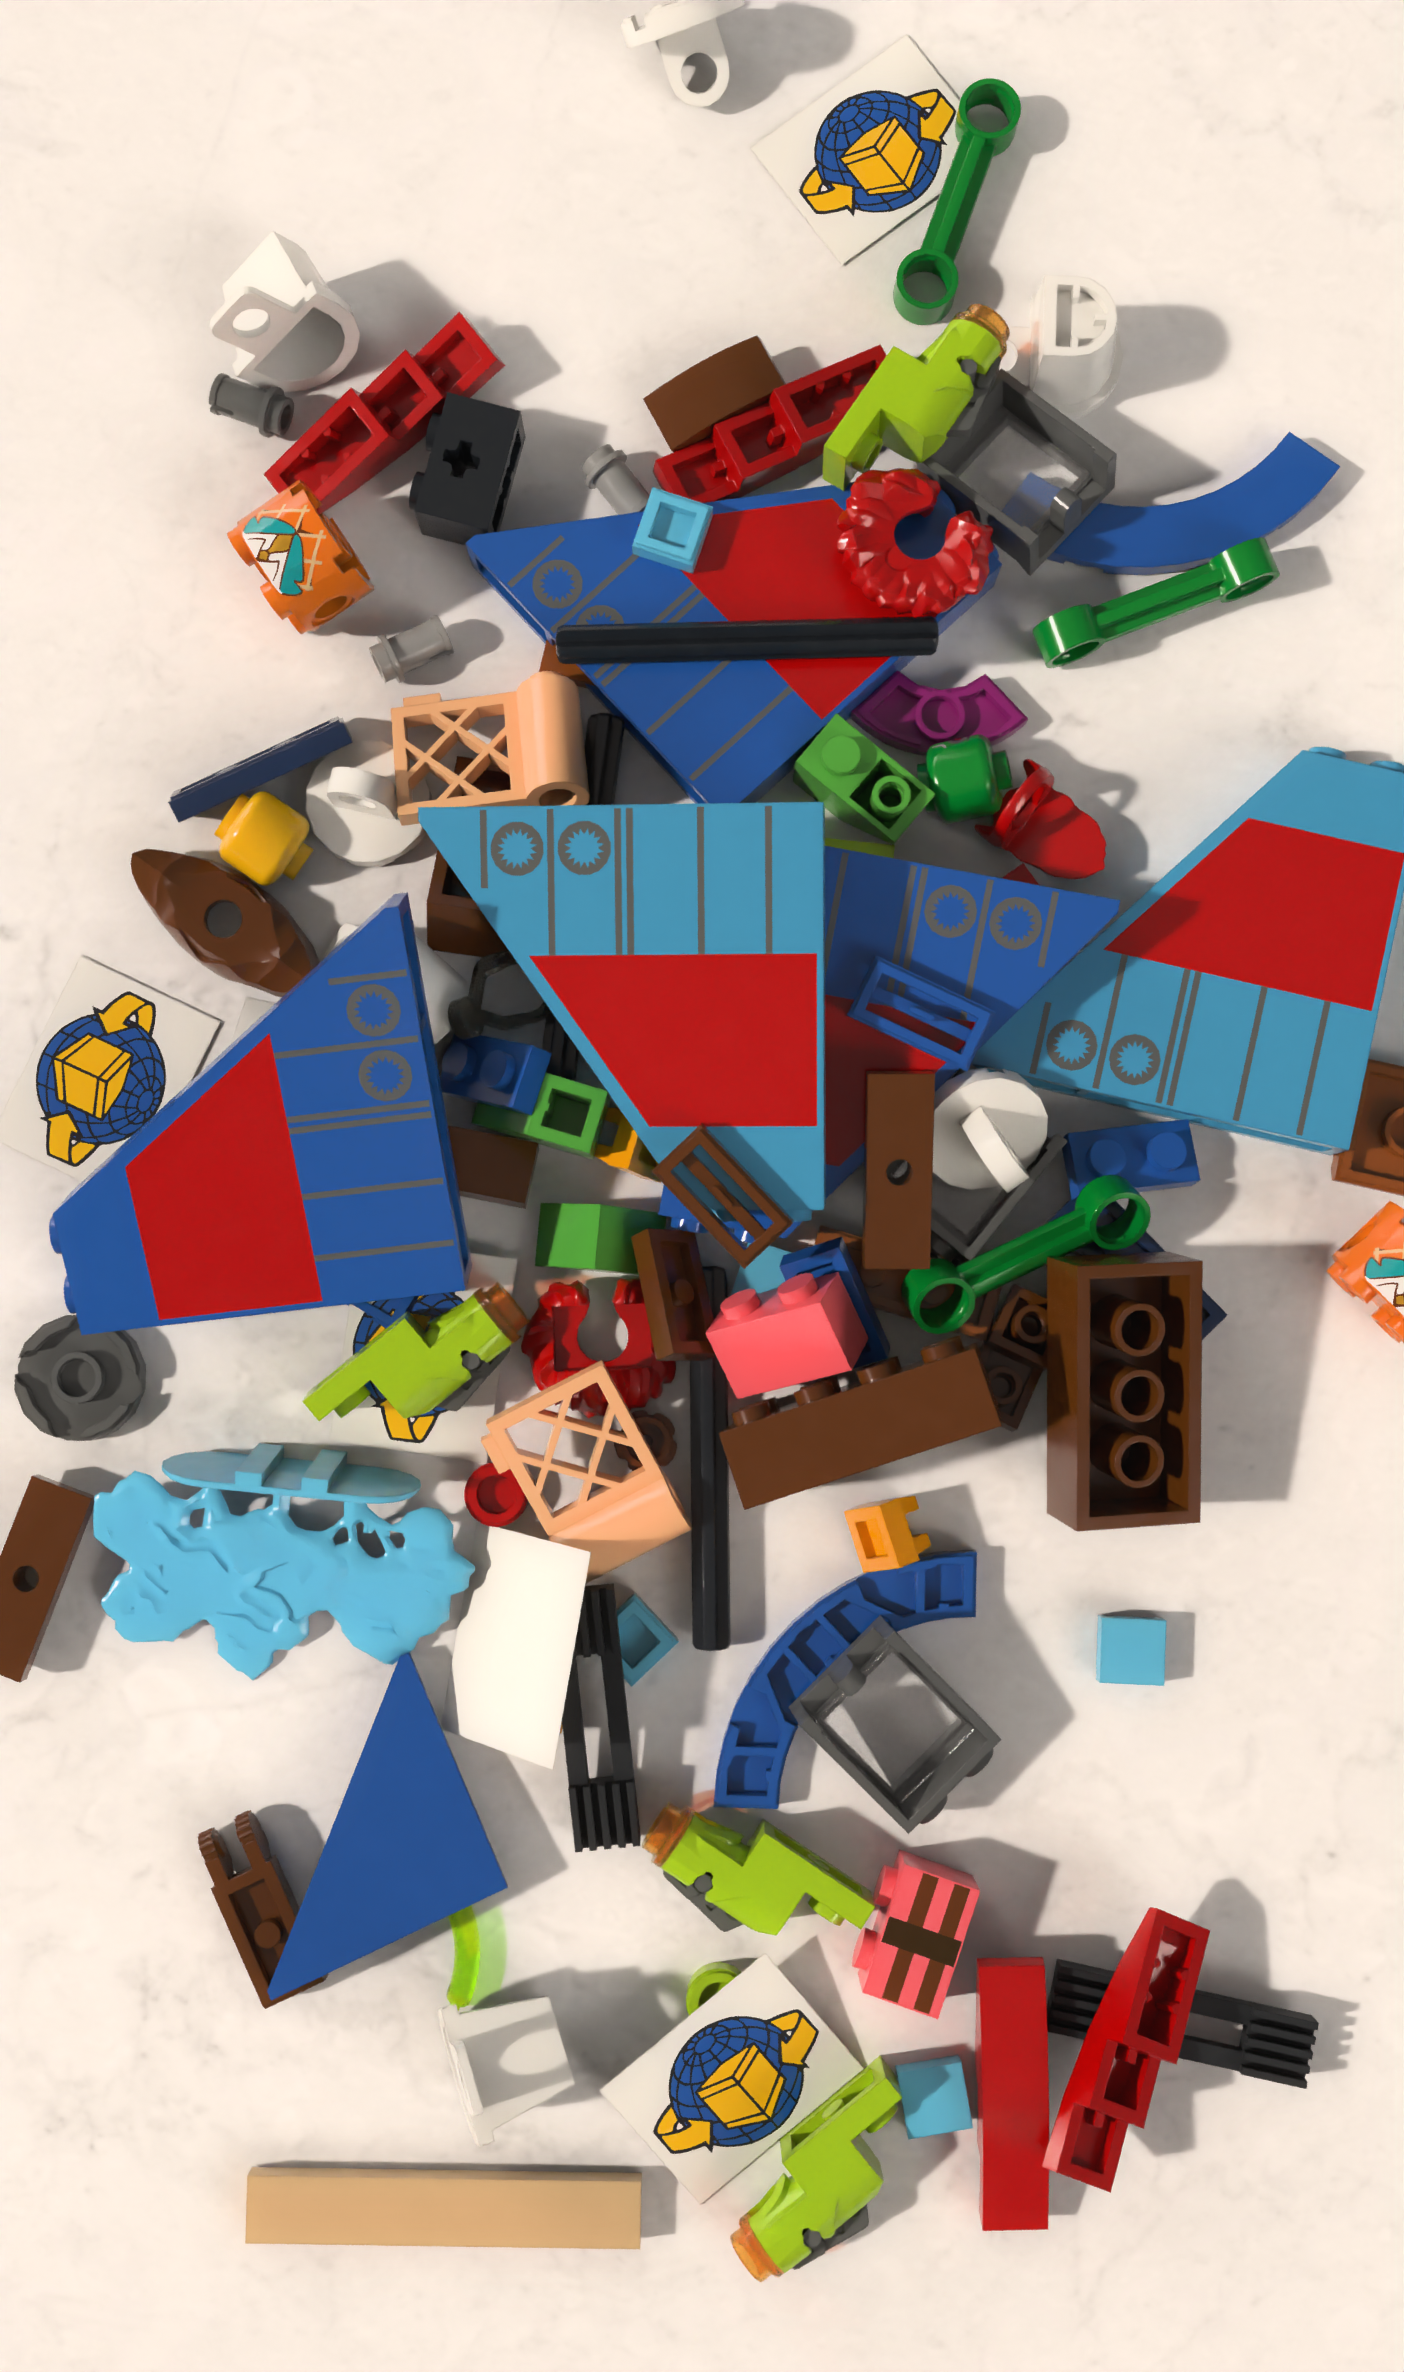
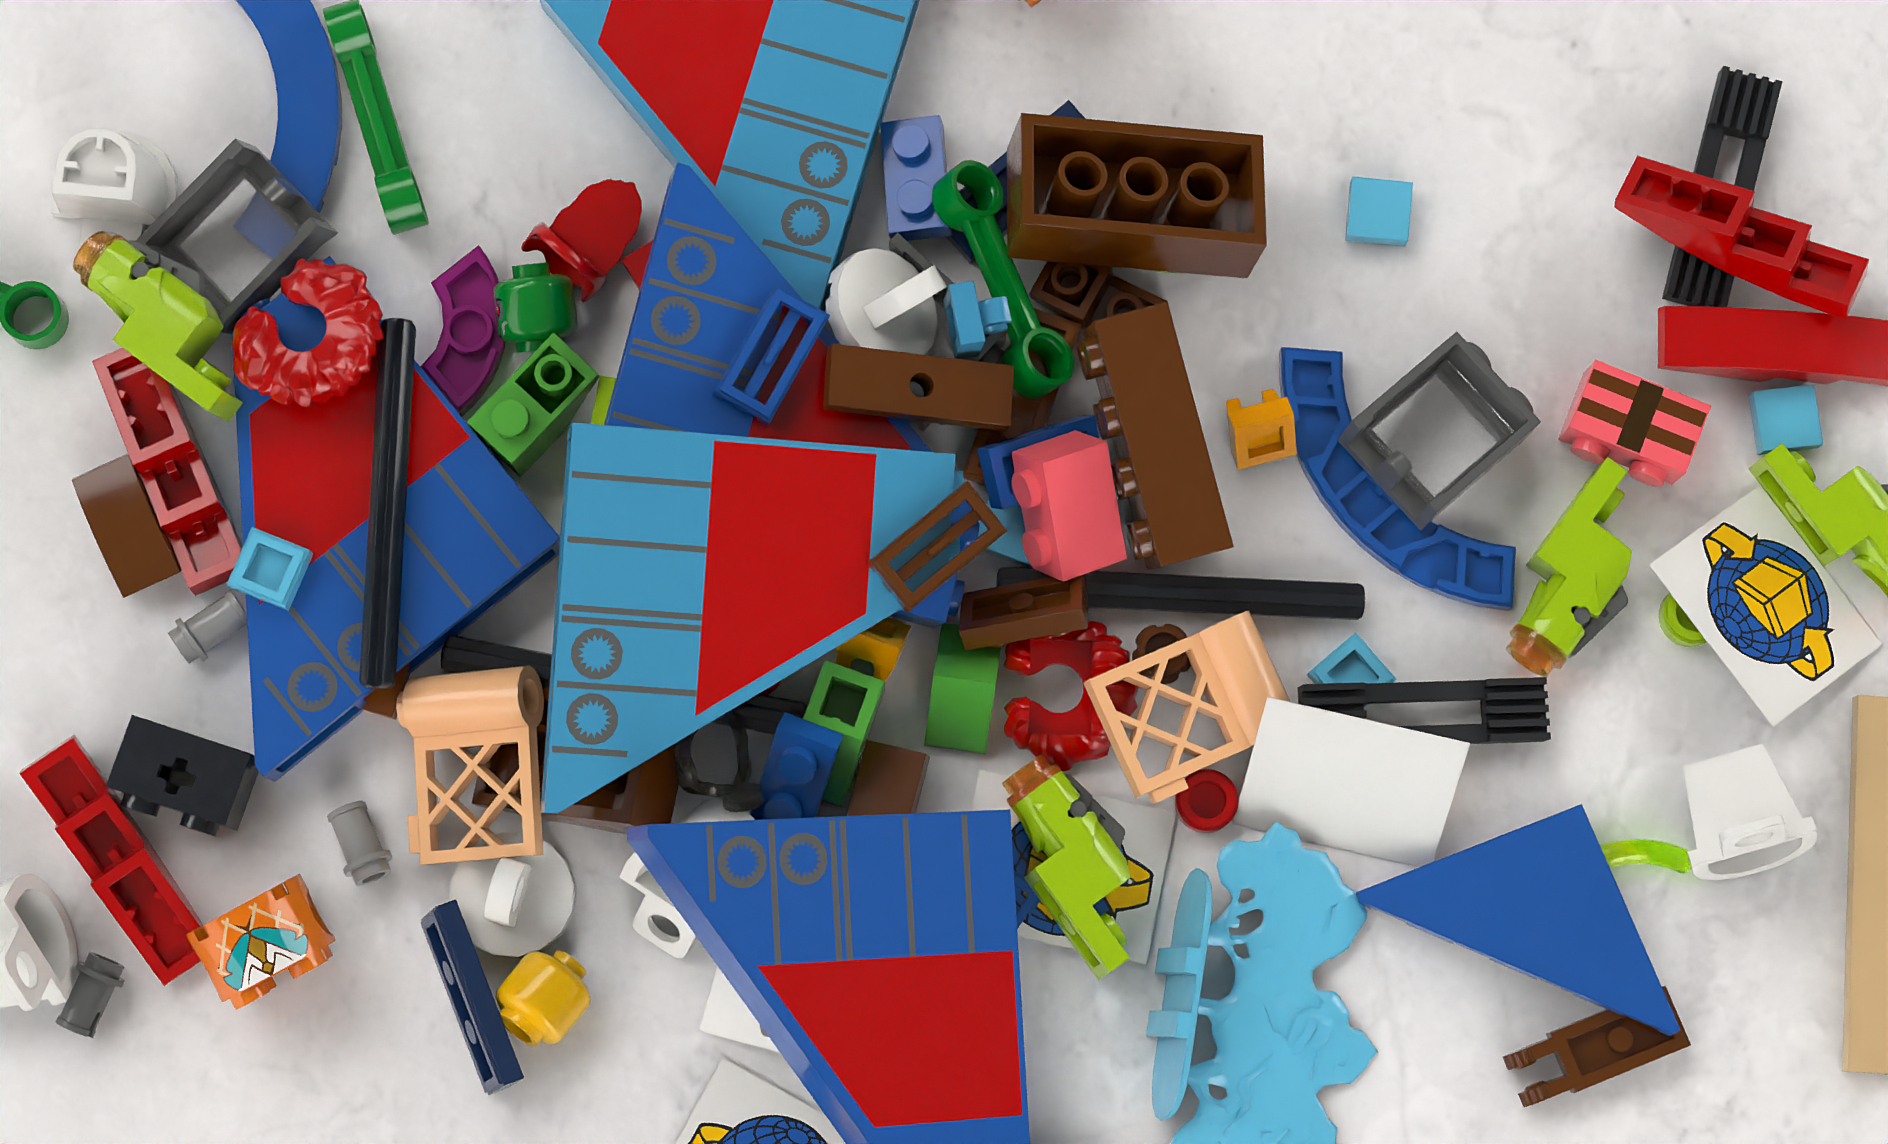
camera: 90 degrees left, 5 degrees down
reddish brown piece [130,849,319,997] -> none
none -> dark azure tile [943,281,1011,359]

